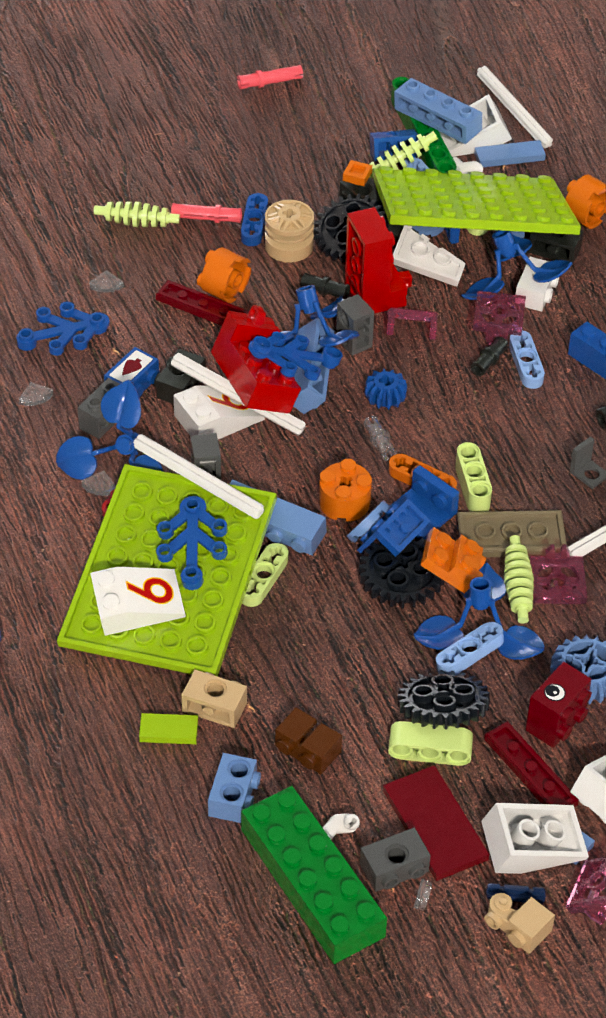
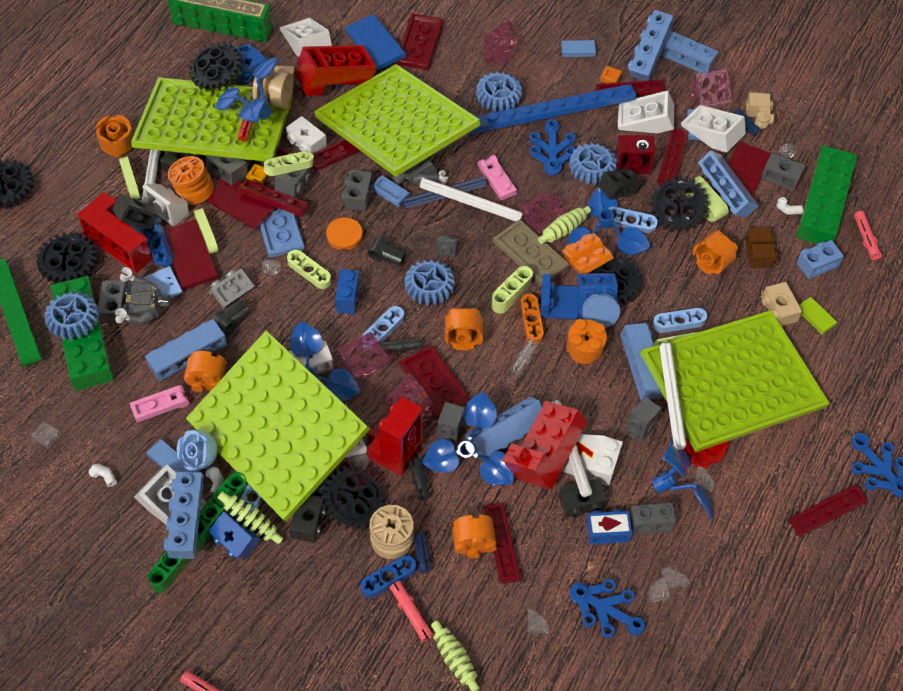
camera: 130 degrees left, 10 degrees up
white slope [90,567,186,636] -> none
blue plant [156,496,228,590] -> none
blue plant [248,331,343,381] -> none
orange plate [343,160,373,186] -> none
blue gear [365,368,407,410] -> none
white axle [477,66,553,149] -> none
none -> white arm [89,463,117,487]
none -> bright pink plate [130,385,190,423]
none -> light blue cylinder [177,430,217,471]
none -> dark red tile [399,345,471,420]
none -> medium blue gear [404,259,455,307]
none -> dark blue axle [413,533,431,573]
none -> orange brick [445,308,483,350]
none -> pearl dark grey brick [597,167,642,200]
none -> clear tile [648,577,670,603]
none -> light blue beam [653,308,707,333]
none -> orange brick [693,230,738,275]
none -> medium blue brick [698,150,759,218]
none -> coral pin [853,211,882,260]

